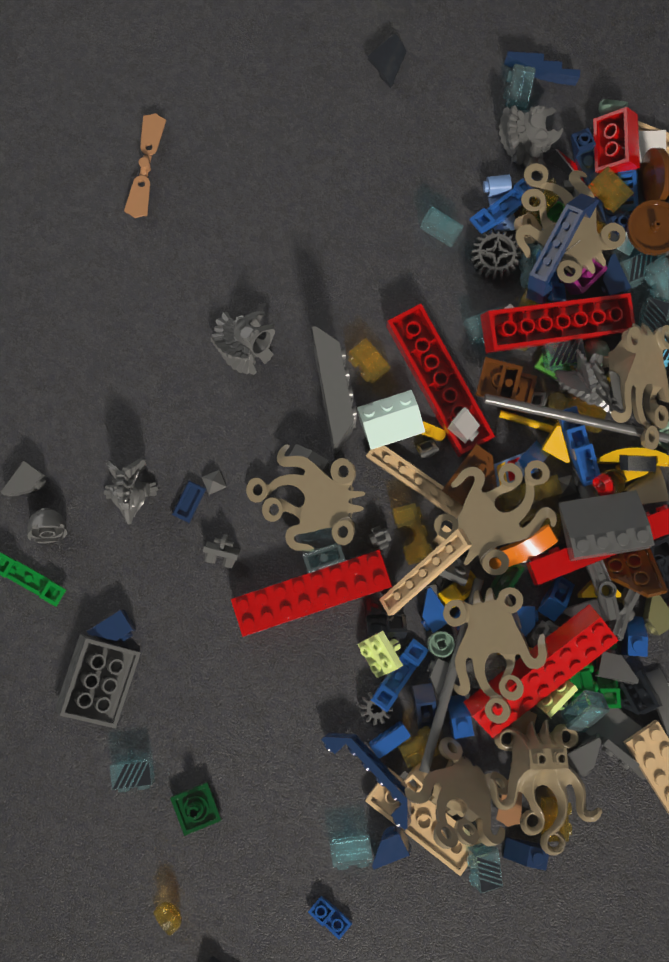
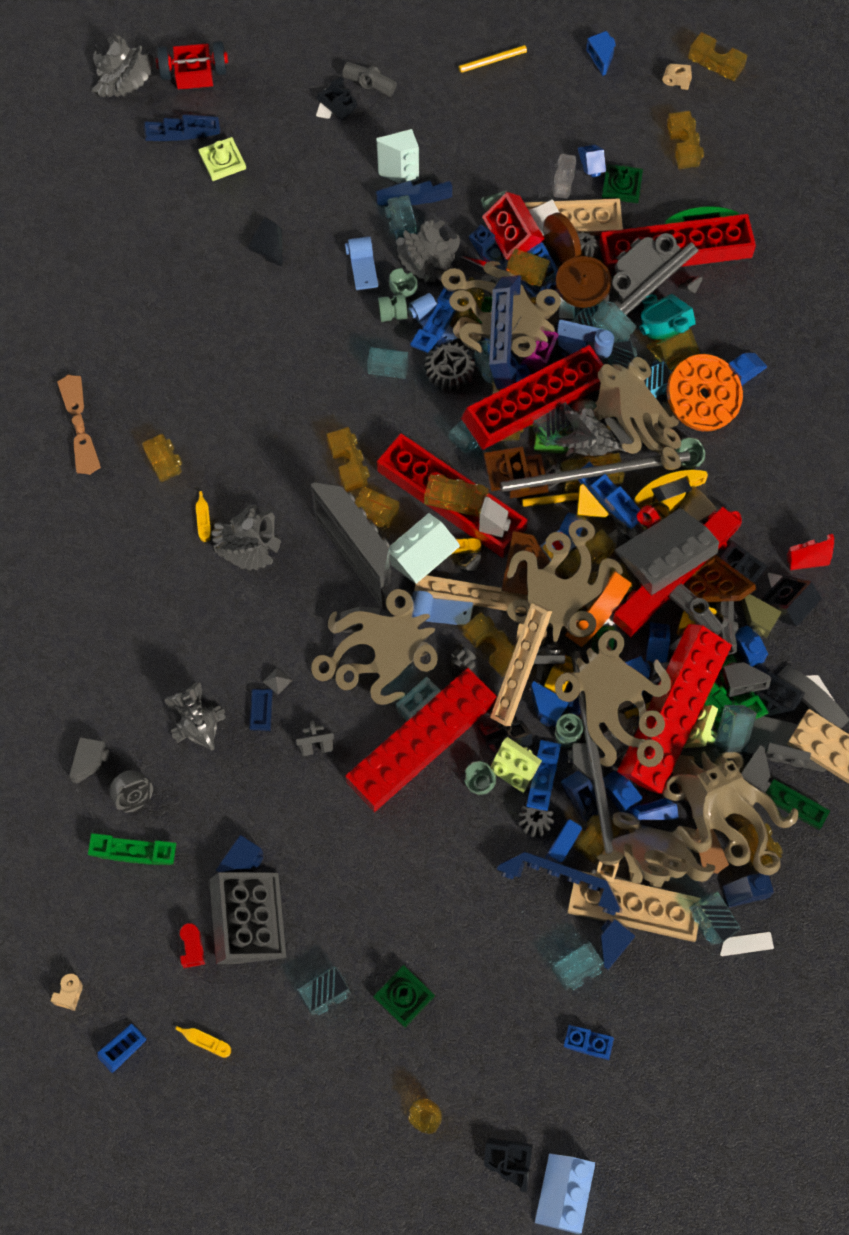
camera: 20 degrees left, 15 degrees down
none -> clear yellow brick [142,434,182,482]
none -> yellow piece [175,1026,231,1058]
none -> red leg [180,923,205,968]
none -> yellow piece [196,491,212,542]
none -> clear yellow arch [326,427,370,492]
none -> medium blue door [345,236,378,290]
none -> light aqua slope [376,129,419,184]
none -> sand green wheel [378,294,407,322]
none -> sand green hair [389,268,418,297]
none -> medium blue door [412,591,473,626]
none -> clear yellow brick [424,474,489,517]
none -> sand green hair [464,761,496,795]
none -> medium blue door [558,320,614,358]
none -> blue slope [630,798,679,820]
none -> white sticker [720,932,774,956]
none -> dark green plate [766,779,830,830]

